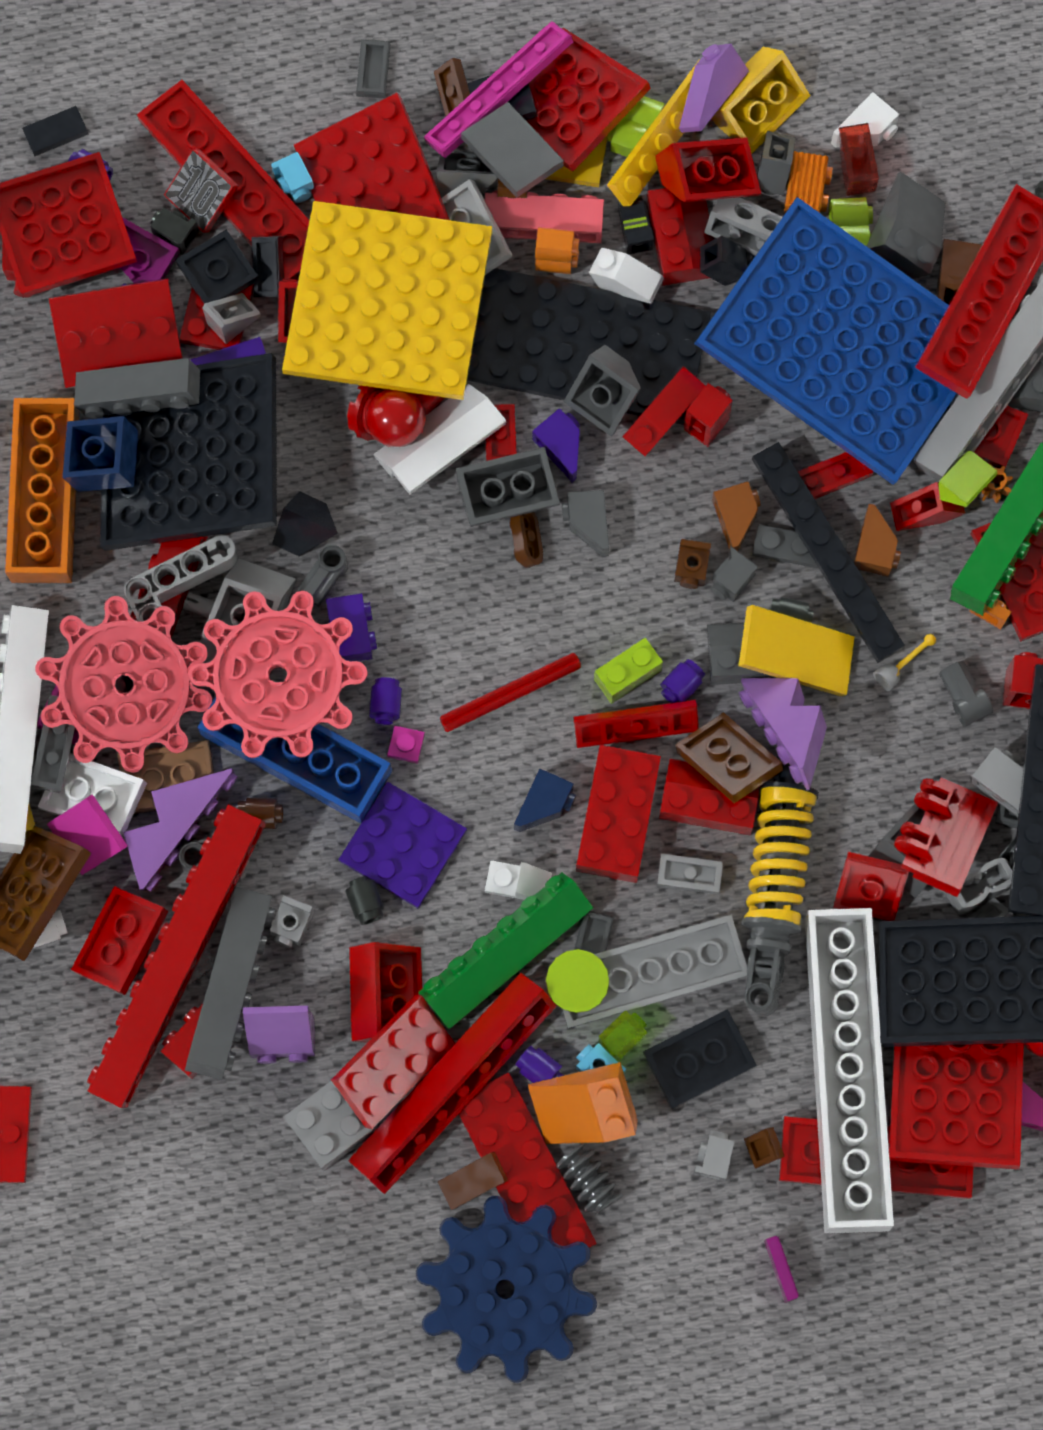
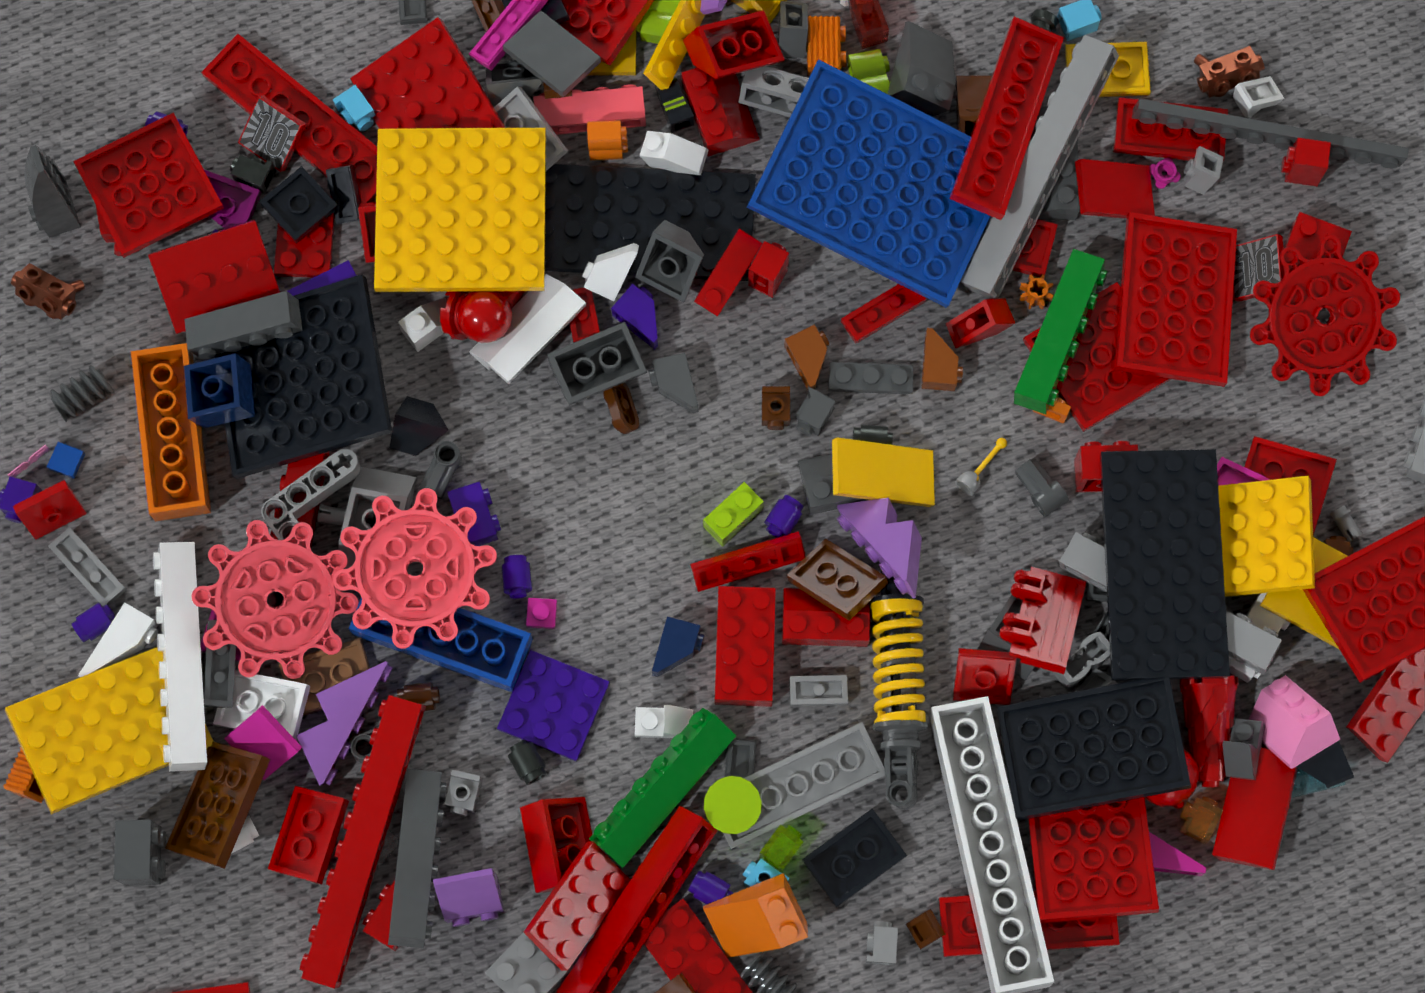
camera: 10 degrees left, 0 degrees up
black tile [22,106,89,157] -> none
light grey slope [202,293,261,344] -> none
red axle [440,653,581,732] -> none
black brick [700,236,747,286] -> none
black plate [752,442,905,663] -> none
lime slope [939,450,997,507] -> none
none -> white slope [398,298,447,352]
none -> white slope [582,243,639,301]

